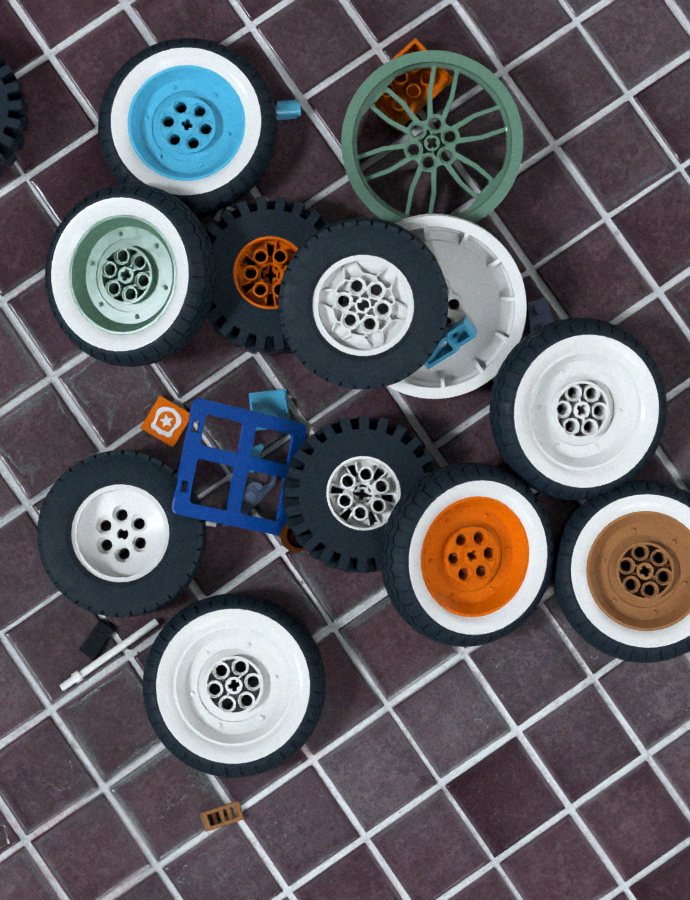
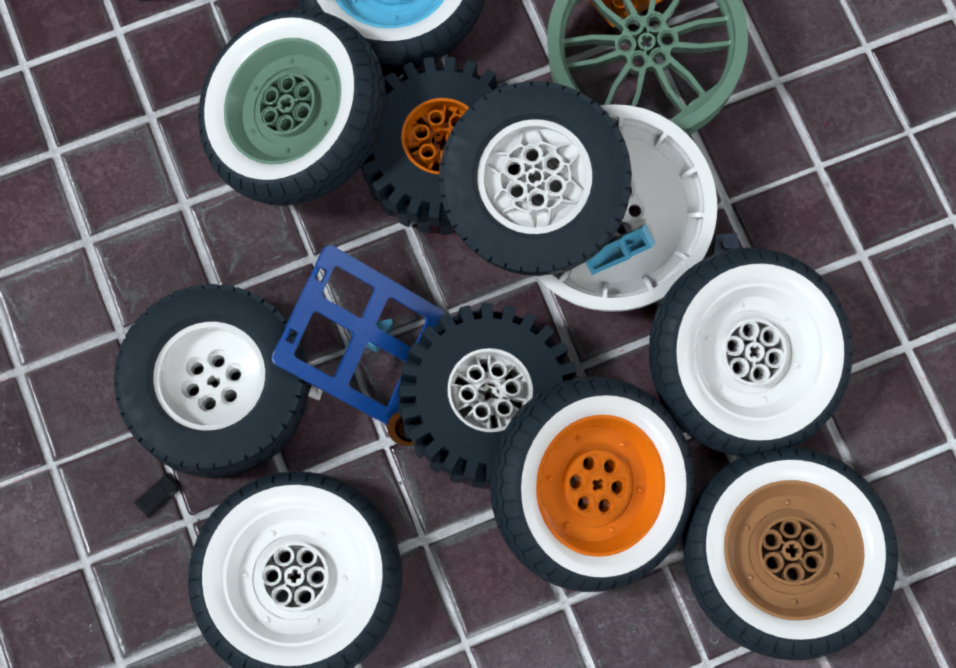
camera: 15 degrees right, 10 degrees down
white bar [59,619,159,691] -> none
orange tile [140,396,190,448] -> none
sand blue plate [222,472,277,528] -> none
medium azure piece [249,389,290,431] -> none

